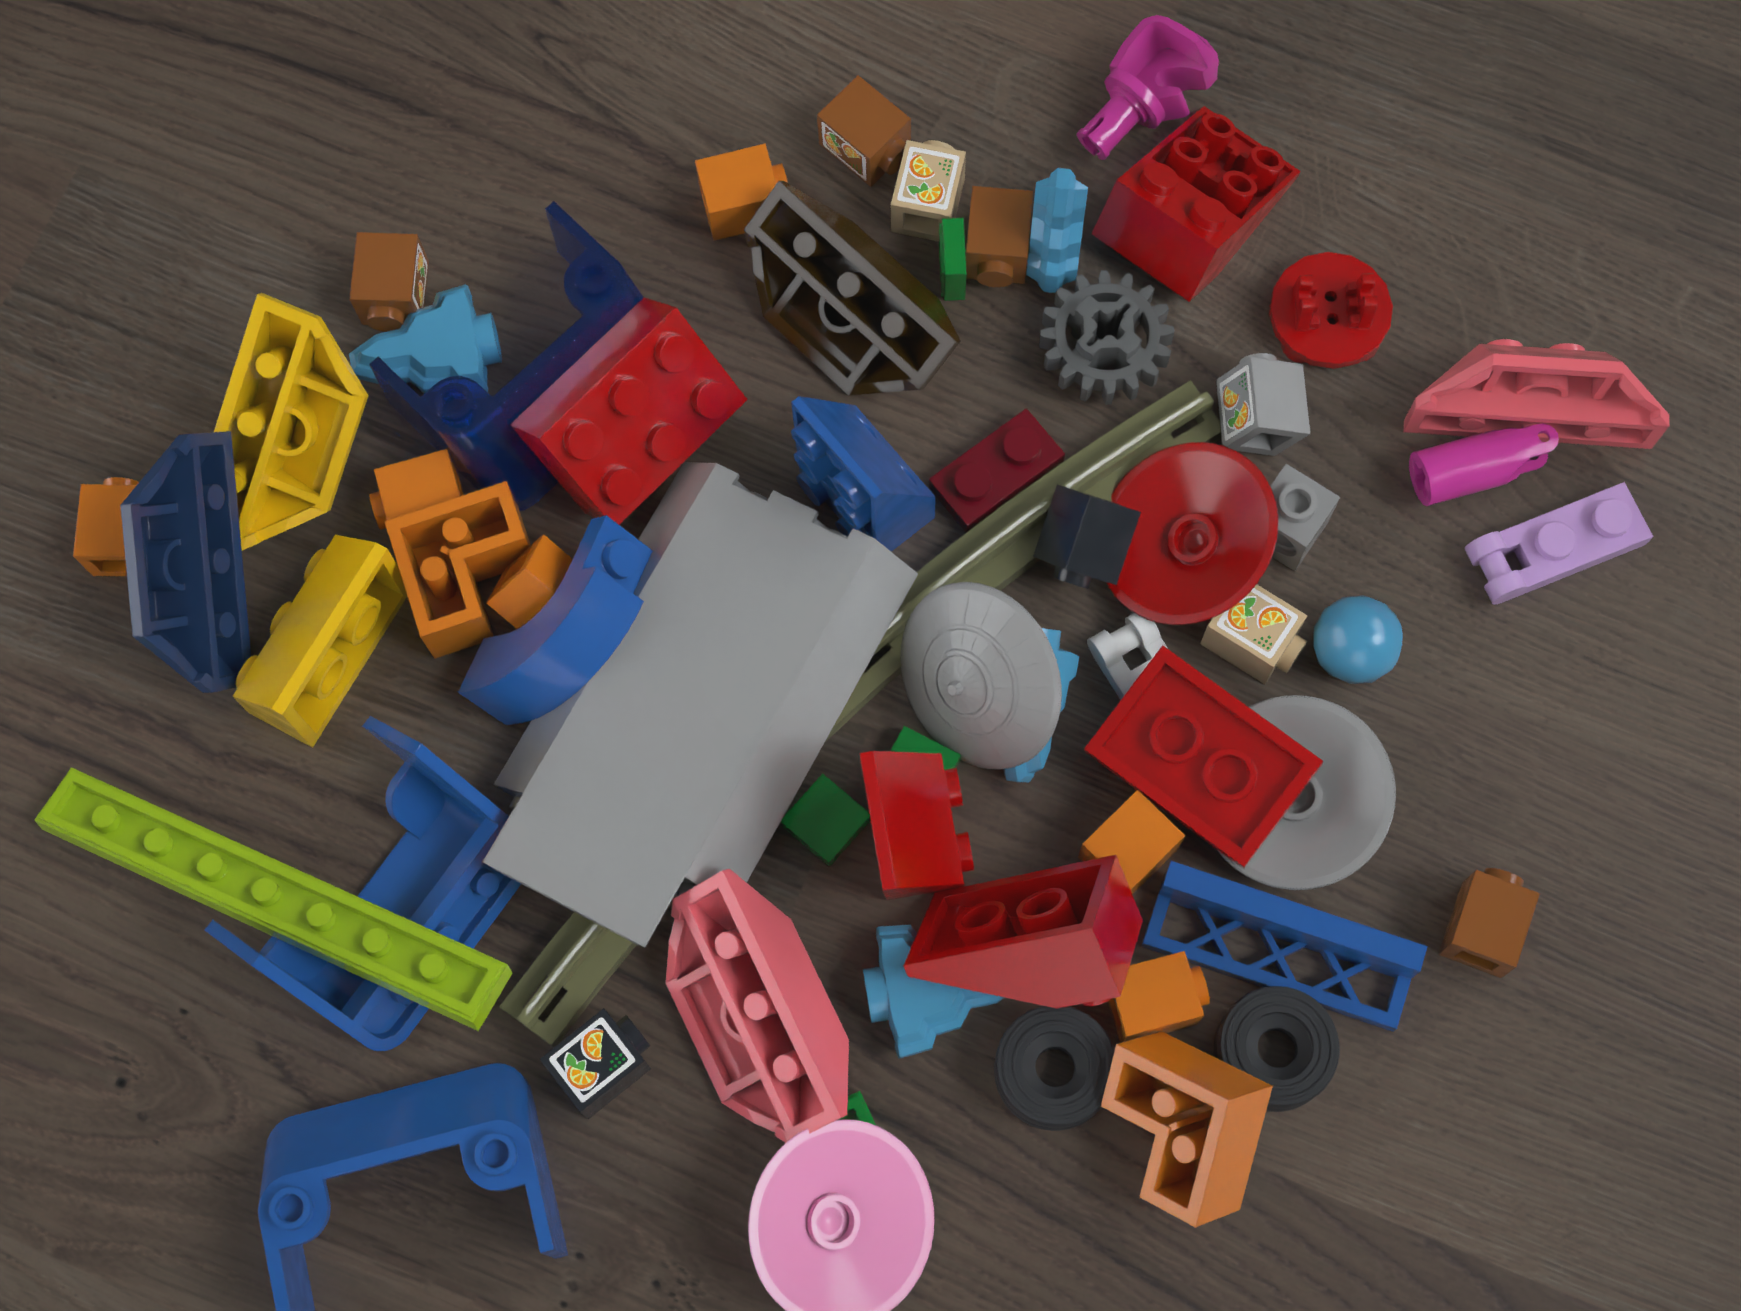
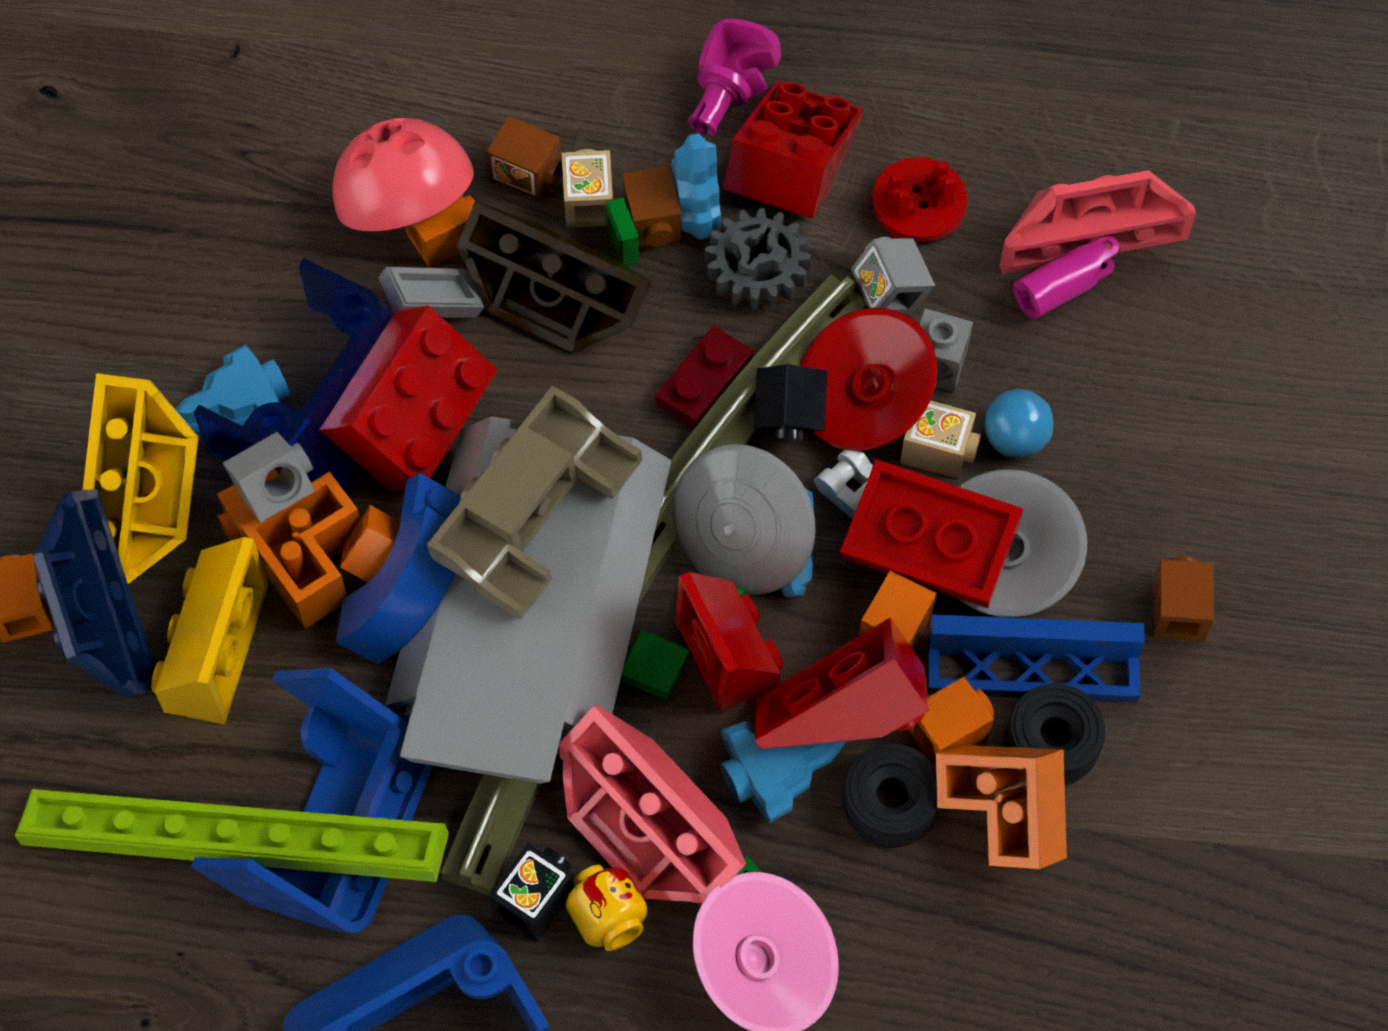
camera: 20 degrees left, 10 degrees down
dark orange brick [349,232,429,332] -> none
blue slope [791,396,935,551] -> none
lavender plate [1465,482,1653,605] -> none
none -> light grey brick [223,432,315,523]
none -> coral piece [332,118,474,231]
none -> light grey tile [378,267,484,318]
none -> dark tan bracket [427,385,643,620]
none -> yellow head [565,865,648,951]

